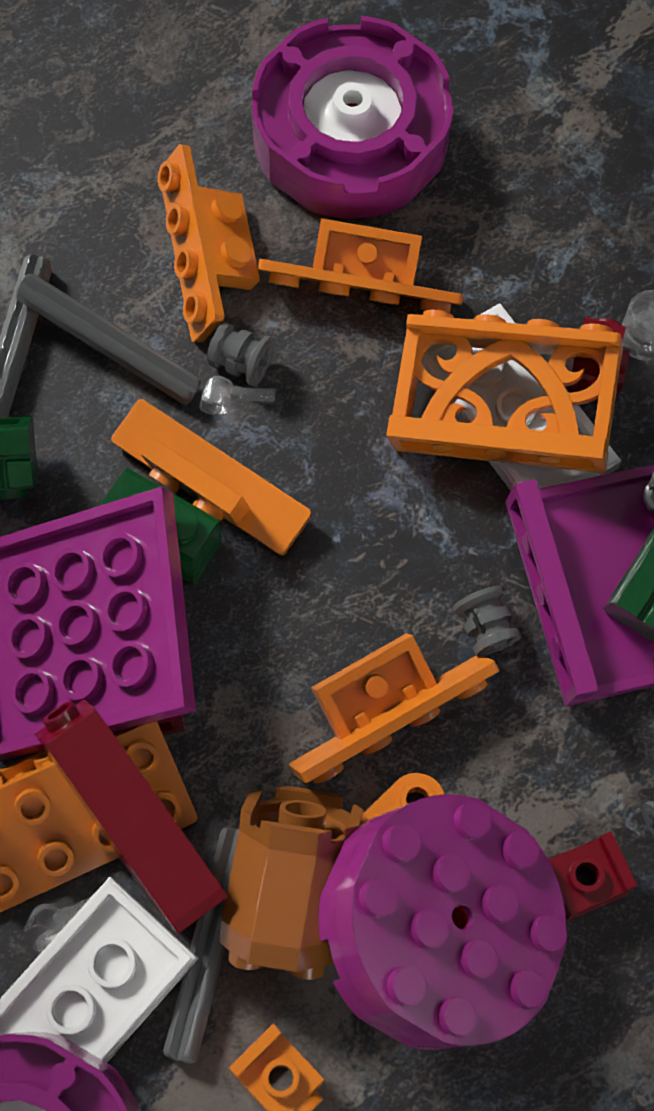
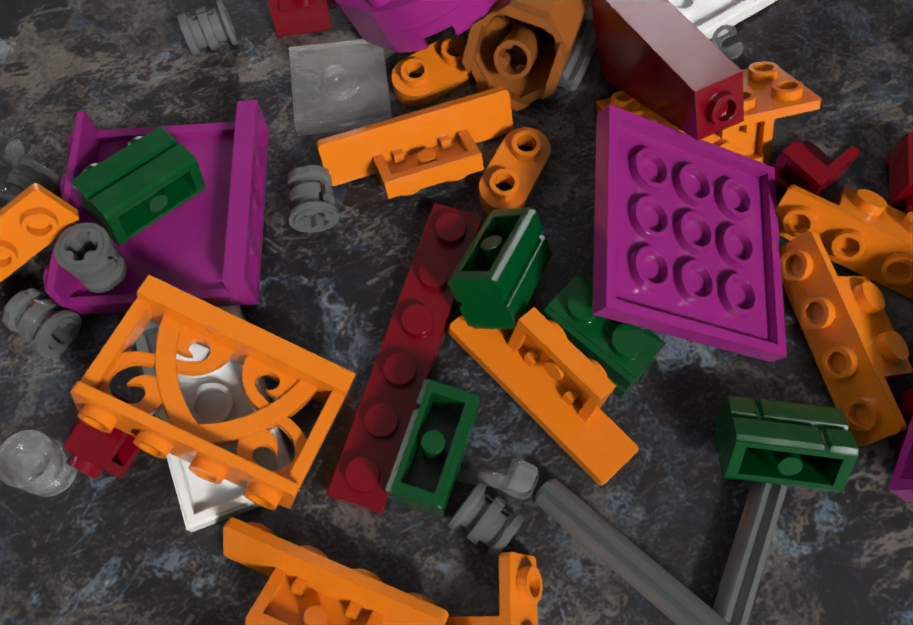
camera: 165 degrees left, 0 degrees up
none -> clear tile [289,39,392,136]
none -> dark red plate [327,203,483,515]
none -> dark green brick [385,379,480,519]
none -> dark green brick [447,208,552,329]
none -> orange plate [479,127,551,214]

